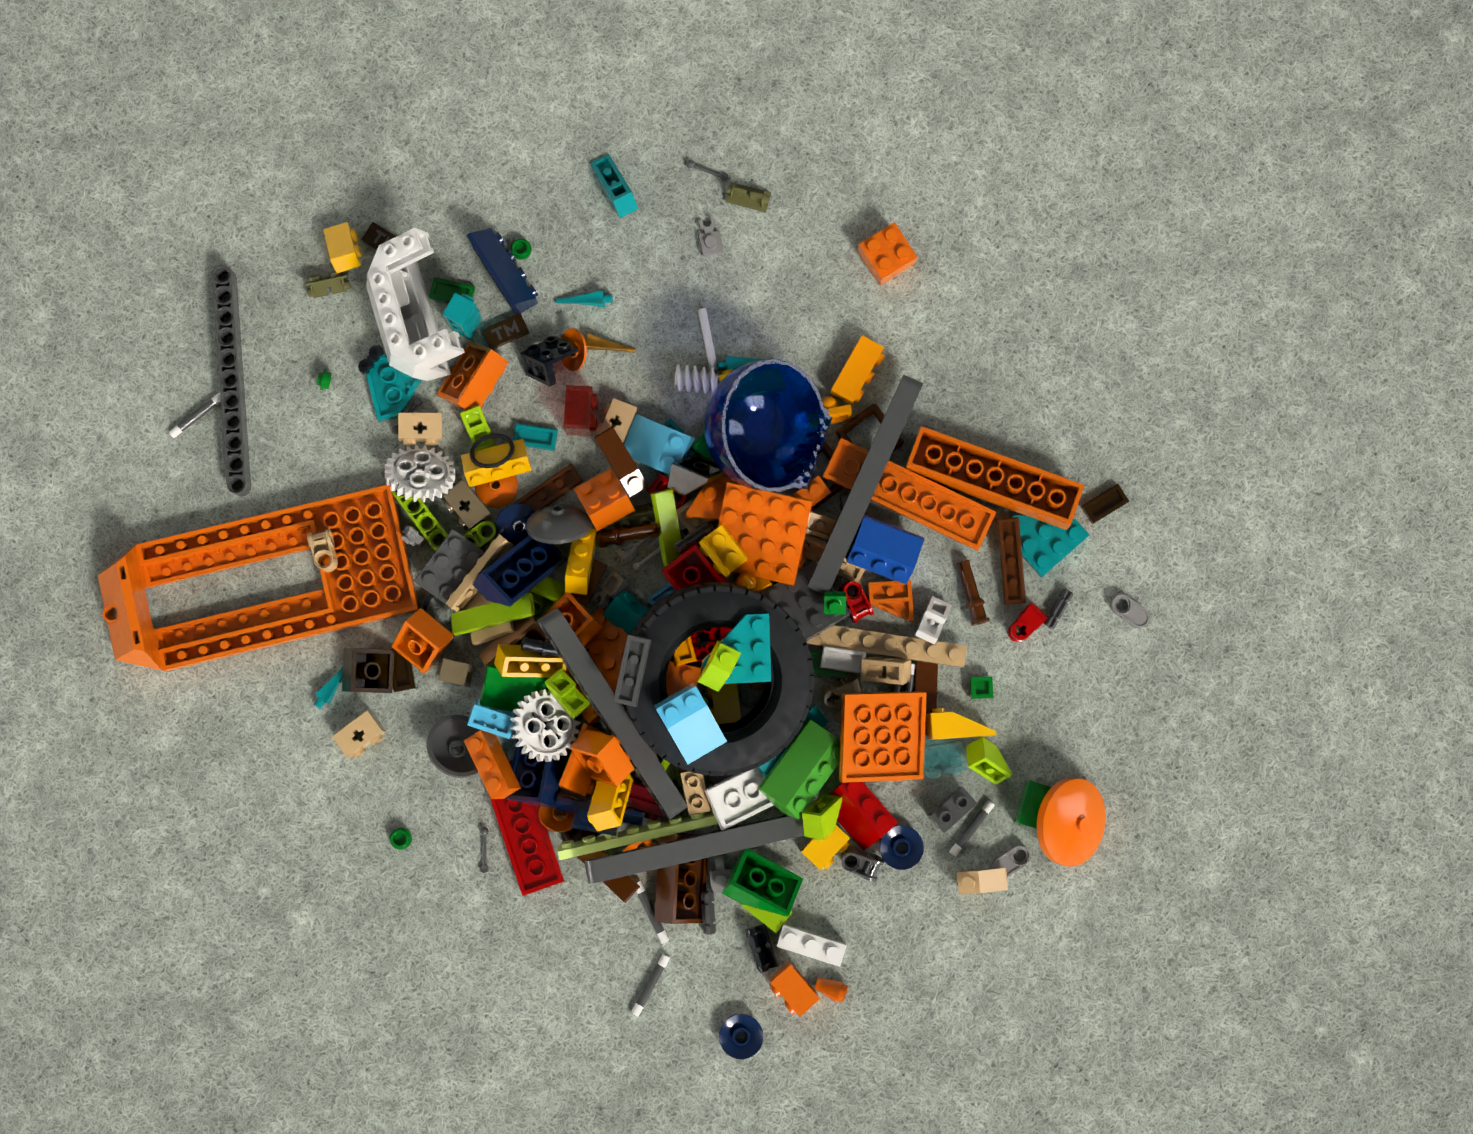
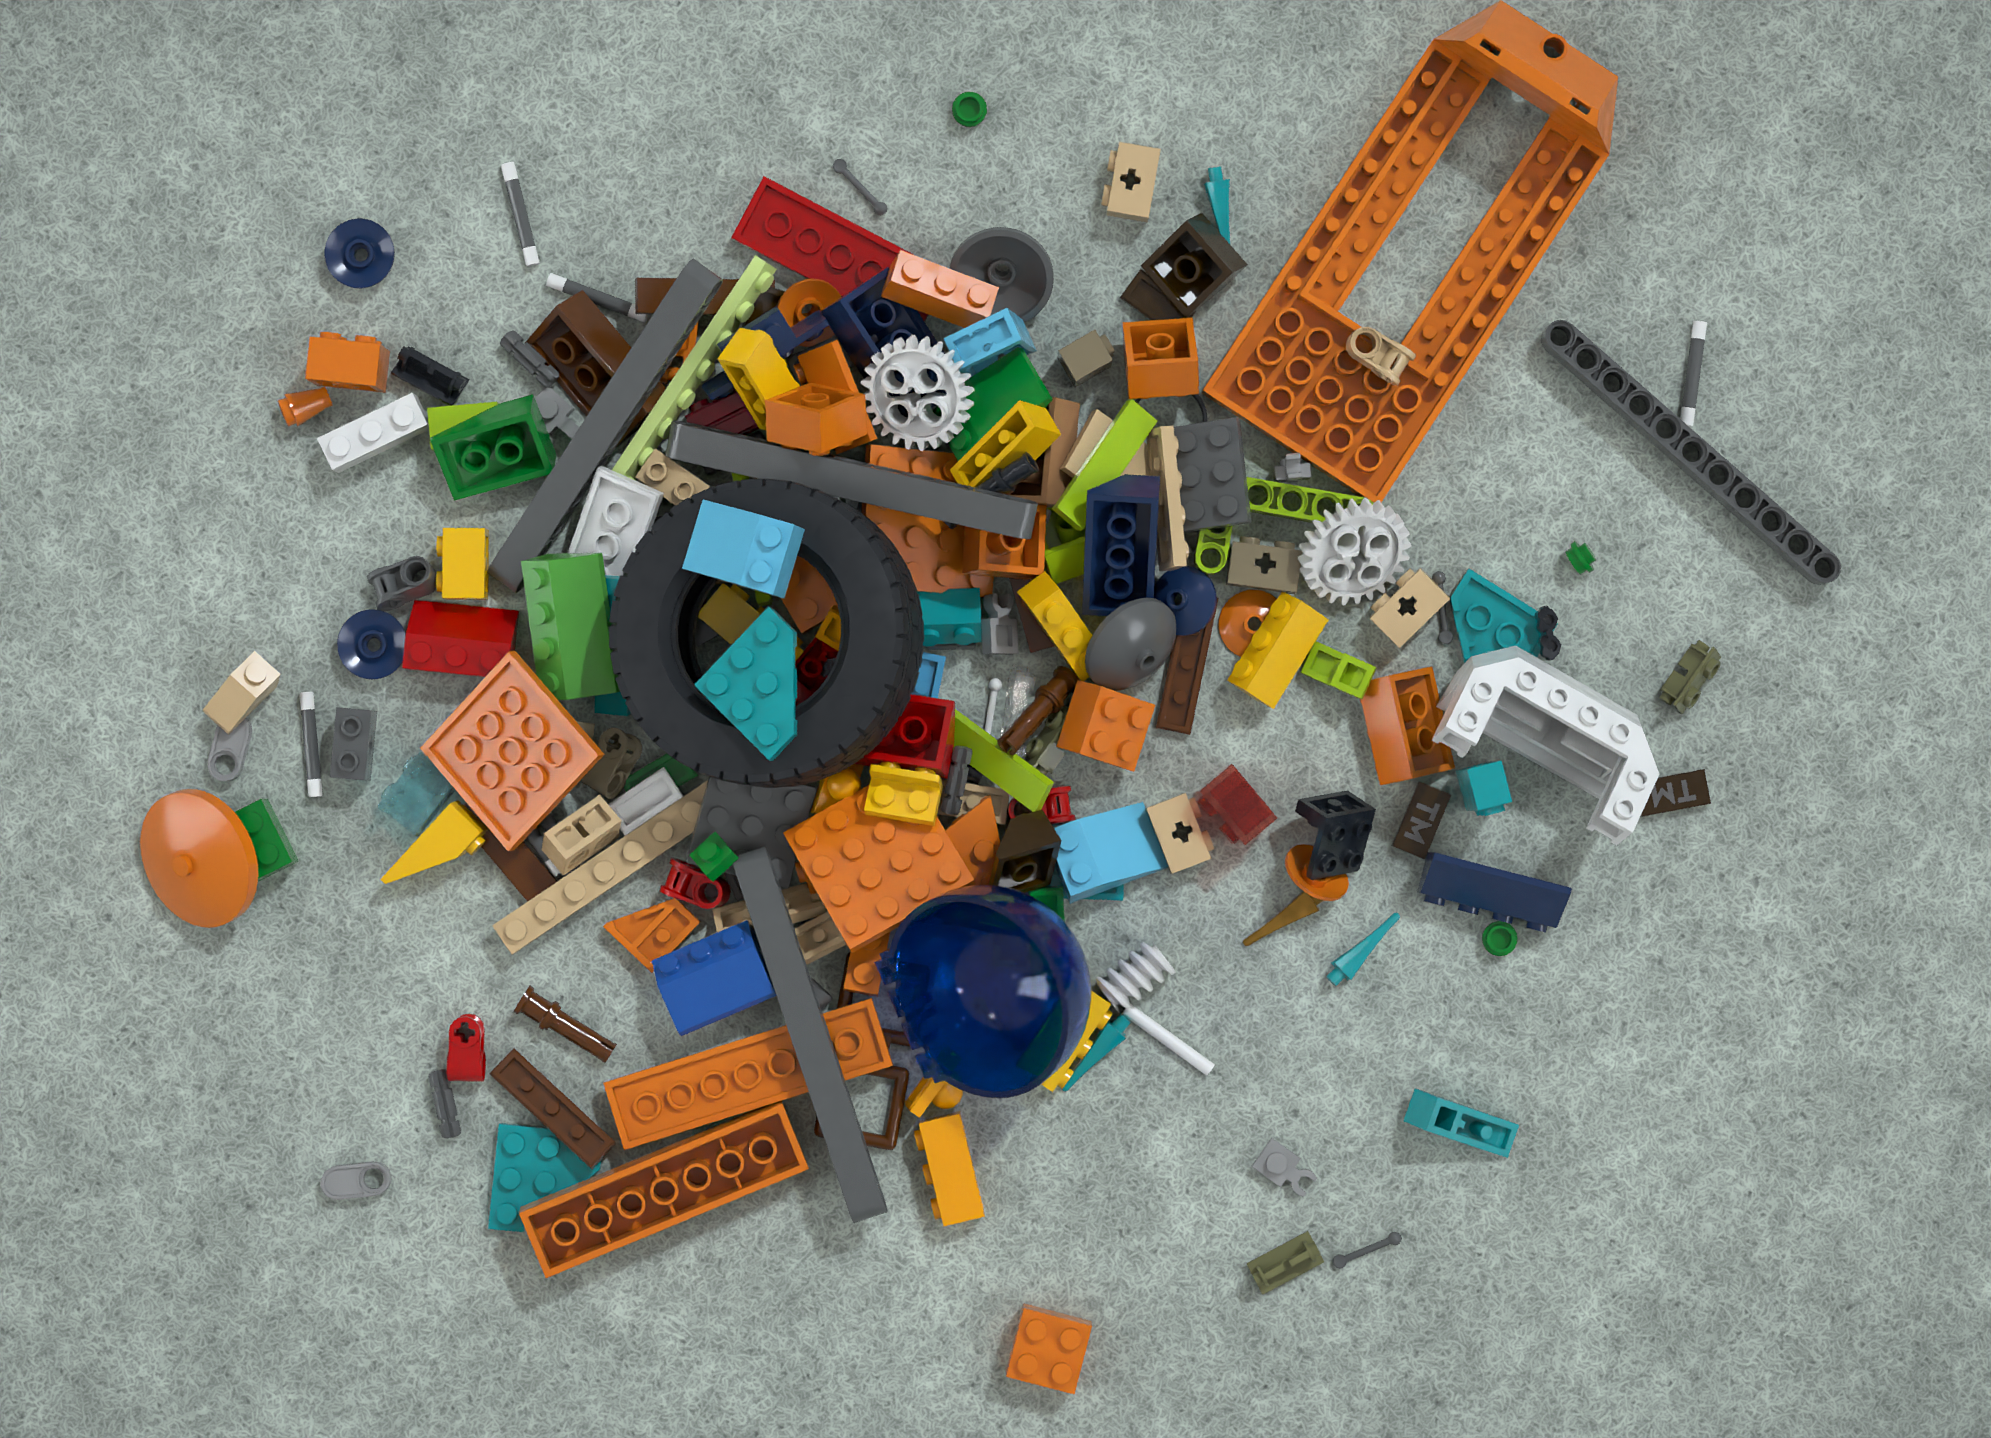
camera: 140 degrees right, 5 degrees up
yellow brick [323,222,362,273] -> none
green tile [429,277,476,303] -> none
black tyre [470,434,515,468] -> none
teal tile [513,423,558,451] -> none
lime slope [545,669,590,719] -> none
reddish brown slope [594,426,648,497] -> none
dark grey plate [613,634,652,707] -> none
lime slope [697,640,741,692] -> none
lime slope [802,794,842,840] -> none
white brick [915,596,952,645] -> none
lime slope [965,736,1012,785] -> none
green plate [970,676,993,699] -> none
dark brown tile [1081,484,1130,524] -> none

